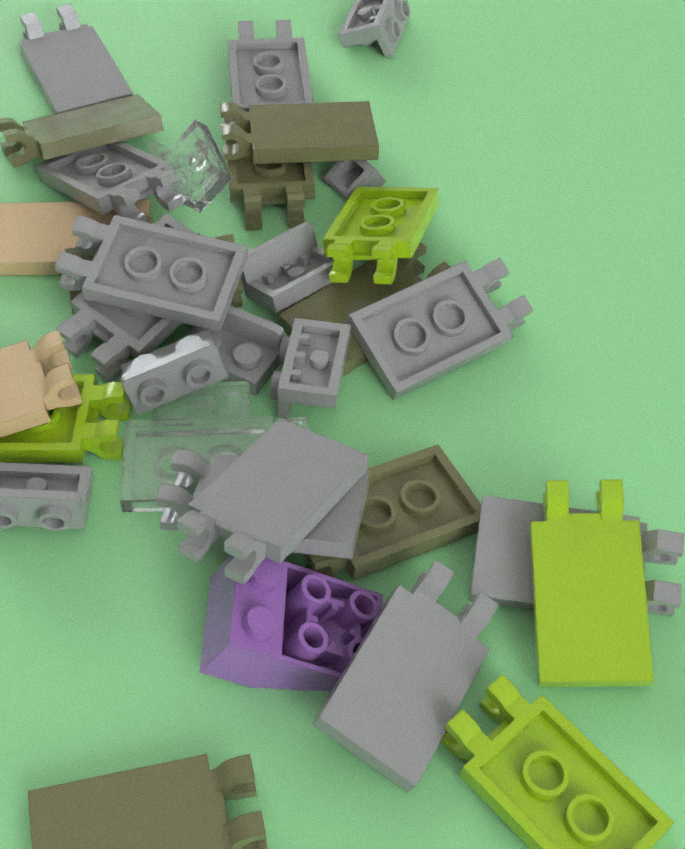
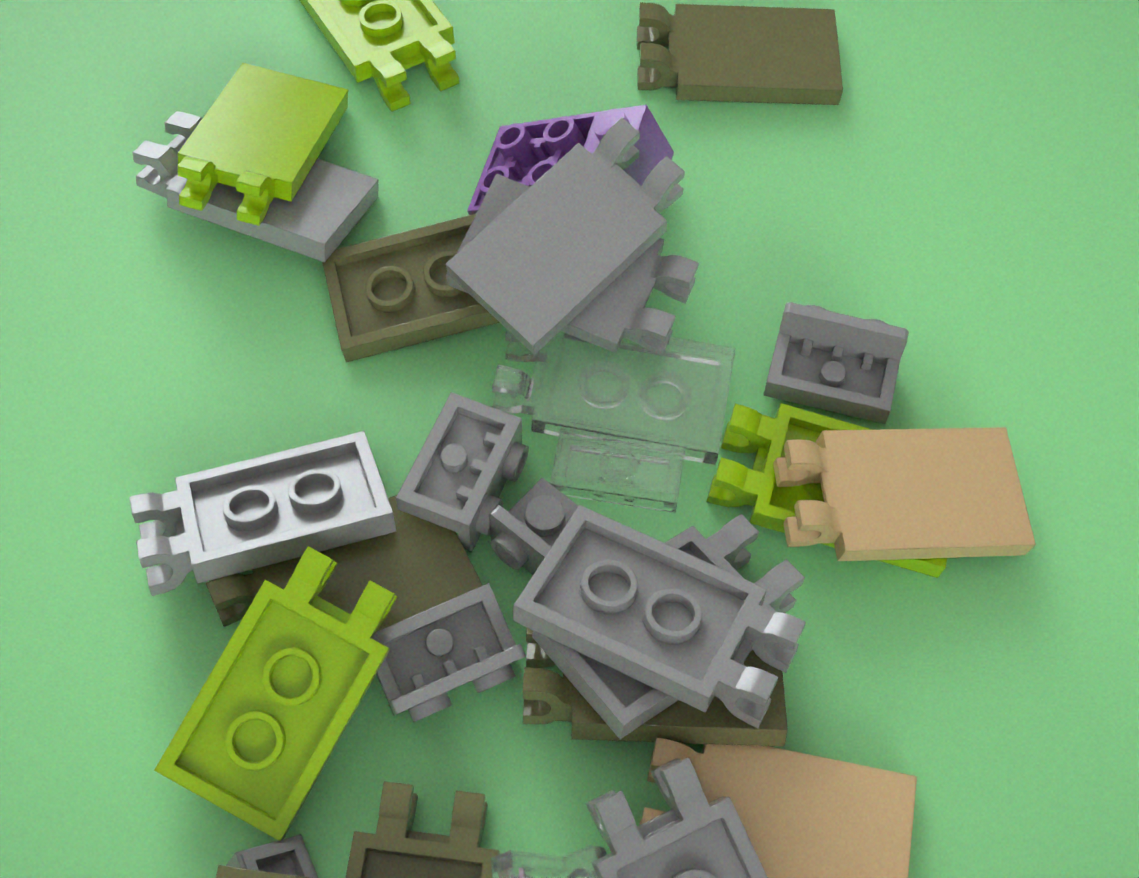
camera: 165 degrees left, 10 degrees up
light grey bracket [120,328,228,415] -> none
light grey tile [312,560,499,792] -> none

